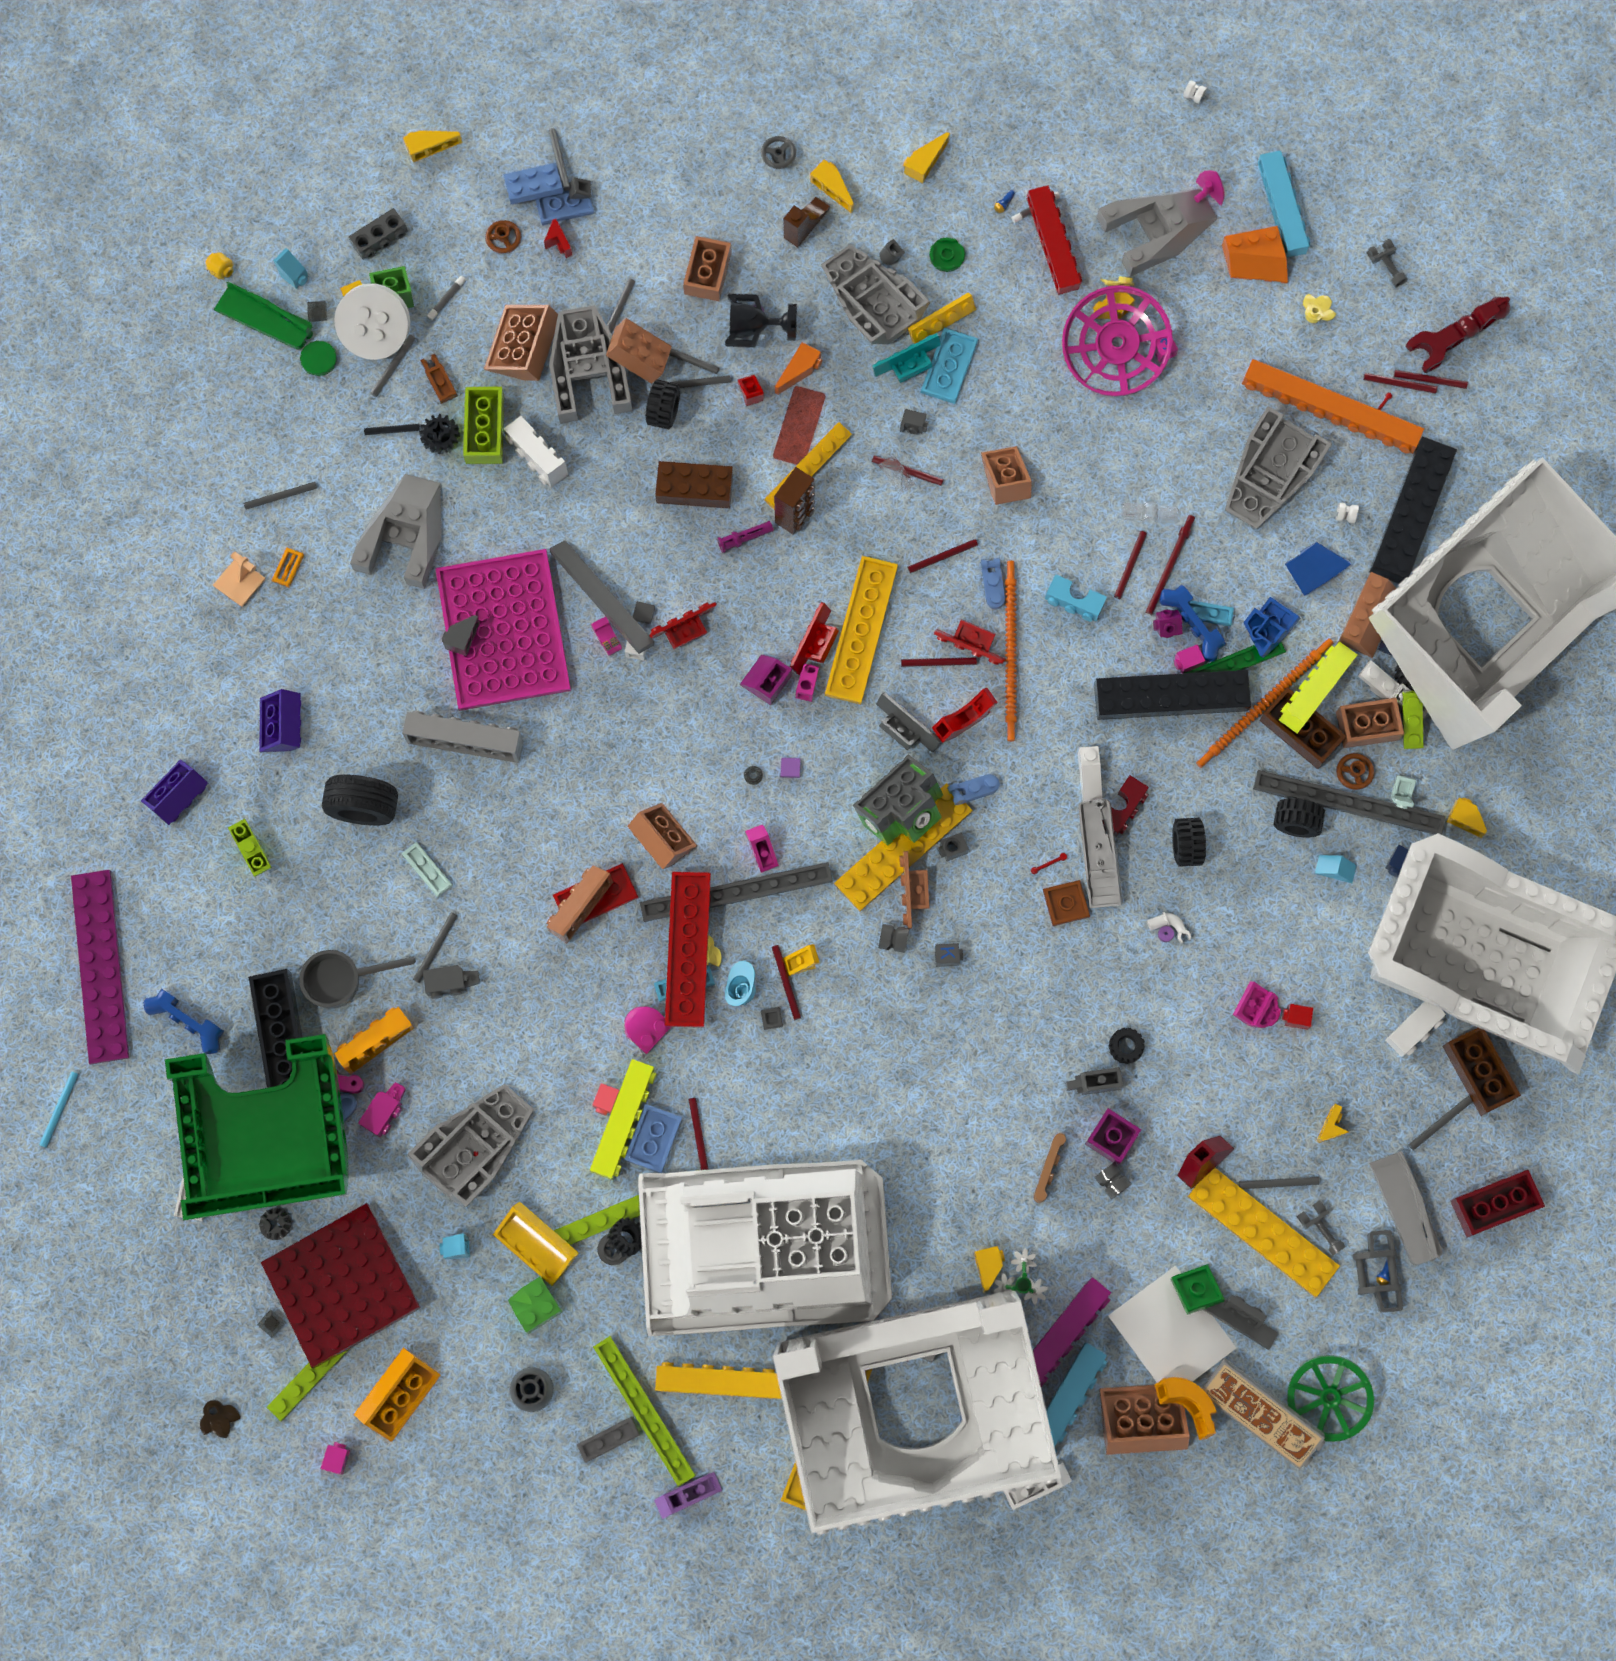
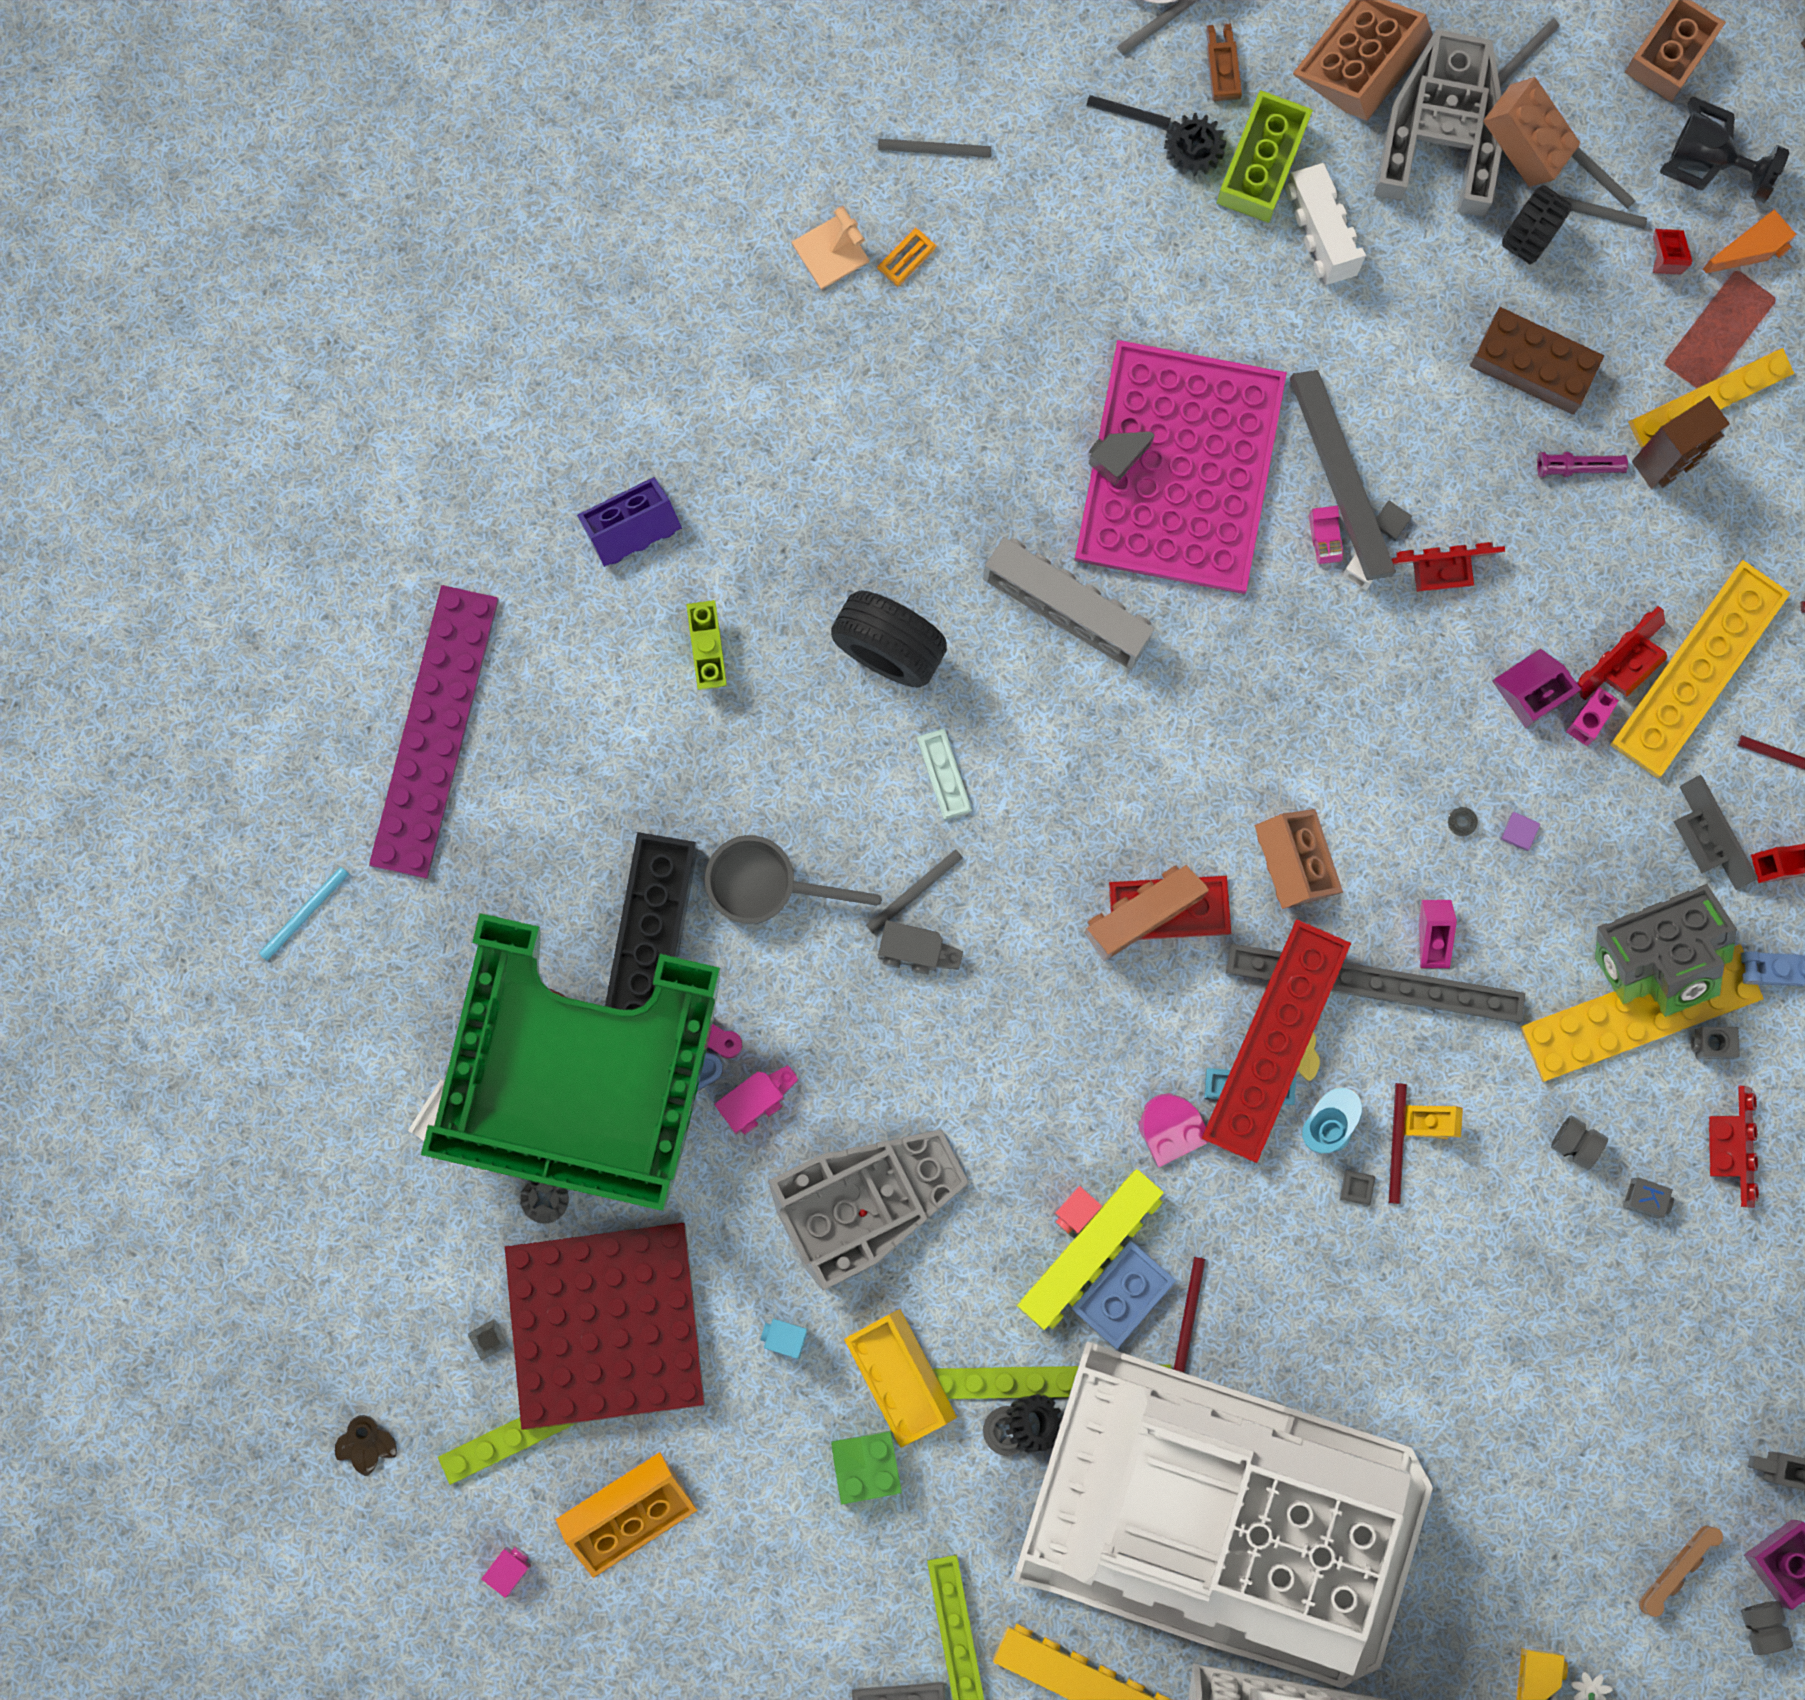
camera: 20 degrees right, 5 degrees up
blue plate [143,988,225,1054] -> none
dark purple slope [259,689,302,753] -> none
light orange wedge [334,1006,414,1075] -> none
light grey wedge [350,474,441,589] -> none
dark grey wheel [510,1367,554,1412] -> none
nougat bracket [899,851,929,929] -> none
none -> red bracket [1709,1086,1759,1208]

